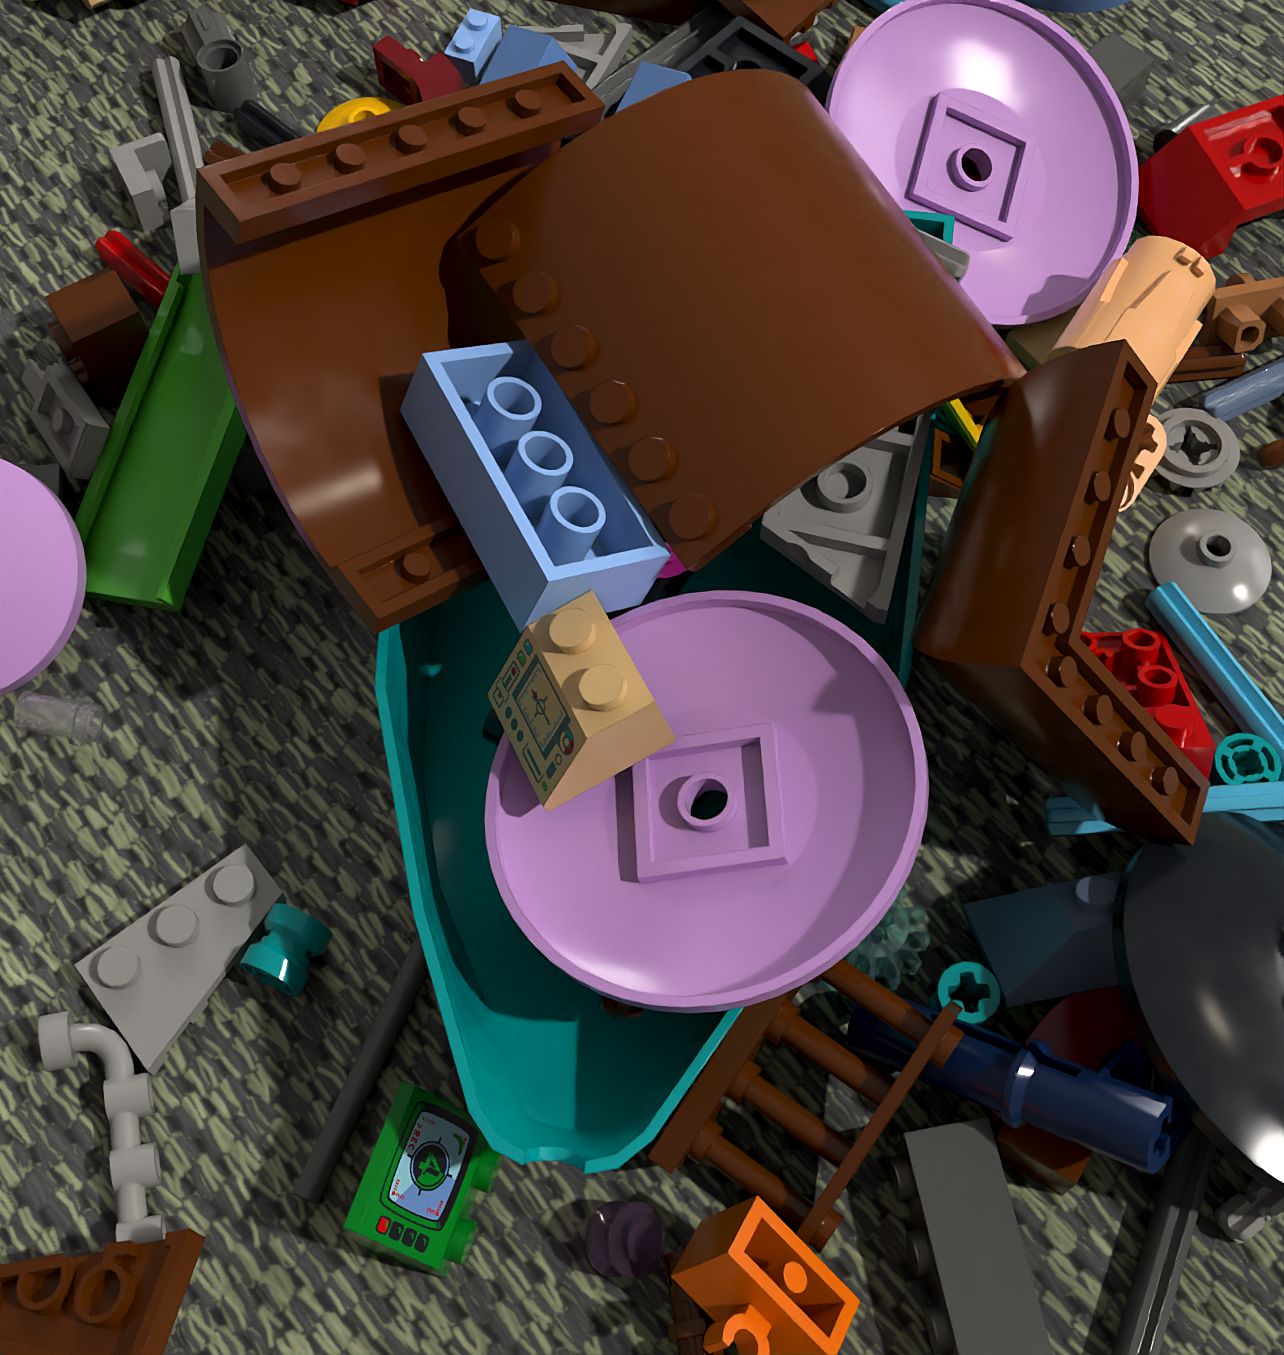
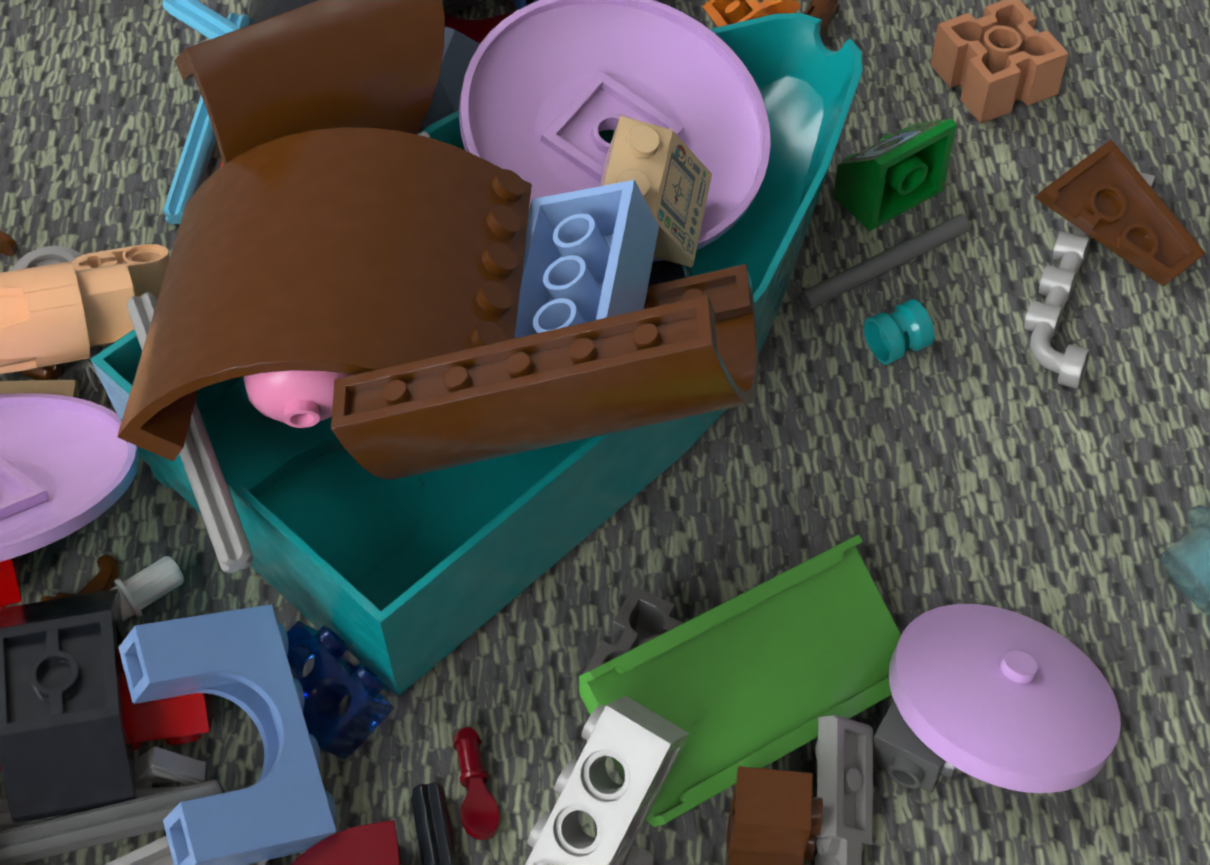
camera: 145 degrees left, 10 degrees down
clear pin [14,691,105,746] -> none
light grey wing [74,843,287,1076] -> none
light grey dish [1148,508,1272,616] -> none

